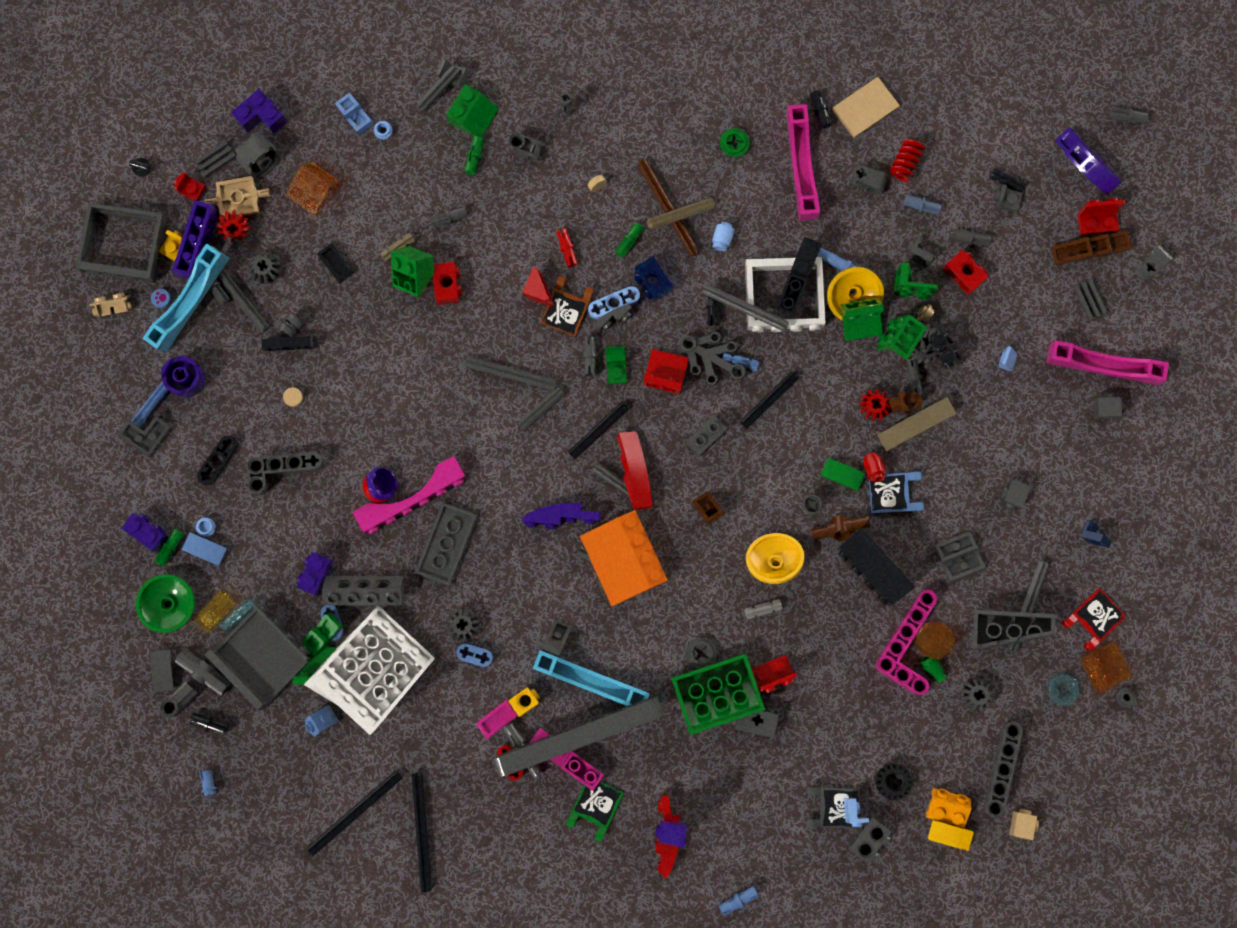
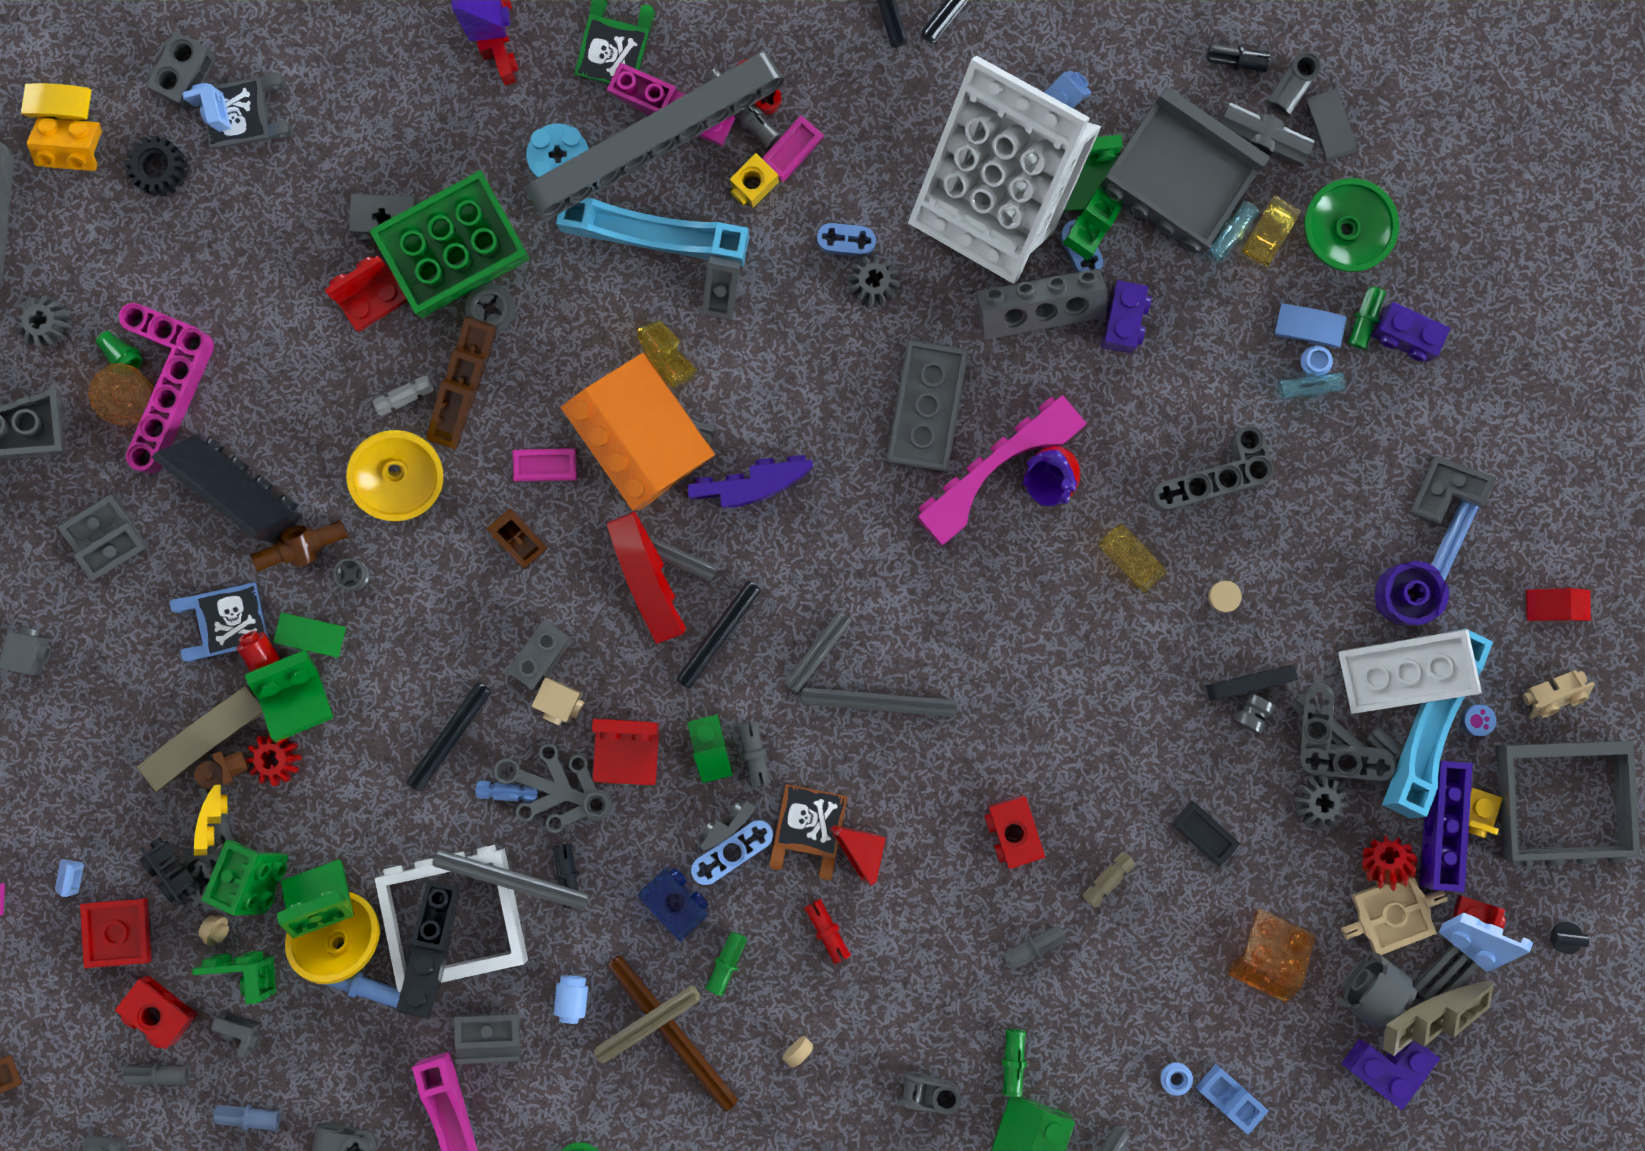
camera: 165 degrees right, 5 degrees up
black beam [197,435,238,486] -> none
green slope [391,246,434,297] -> none
none -> red plate [80,898,152,968]
none -> yellow slope [194,785,227,856]
none -> green bracket [245,650,334,742]
none -> reddish brown slope [426,316,497,449]
none -> dark grey plate [454,1012,521,1064]
none -> dark pink tile [513,448,577,482]
none -> medium azure plate [526,124,589,178]
none -> tan brick [532,678,585,725]
none -> clear yellow slope [636,320,697,388]
none -> clear yellow slope [1097,523,1167,593]
none -> clear light blue pin [1278,372,1345,400]
none -> dark grey beam [1300,683,1396,781]
none -> white plate [1338,629,1482,714]
none -> dark tan slope [1383,980,1494,1056]
none -> light blue wing [1439,913,1533,972]
none -> red slope [1526,588,1591,621]

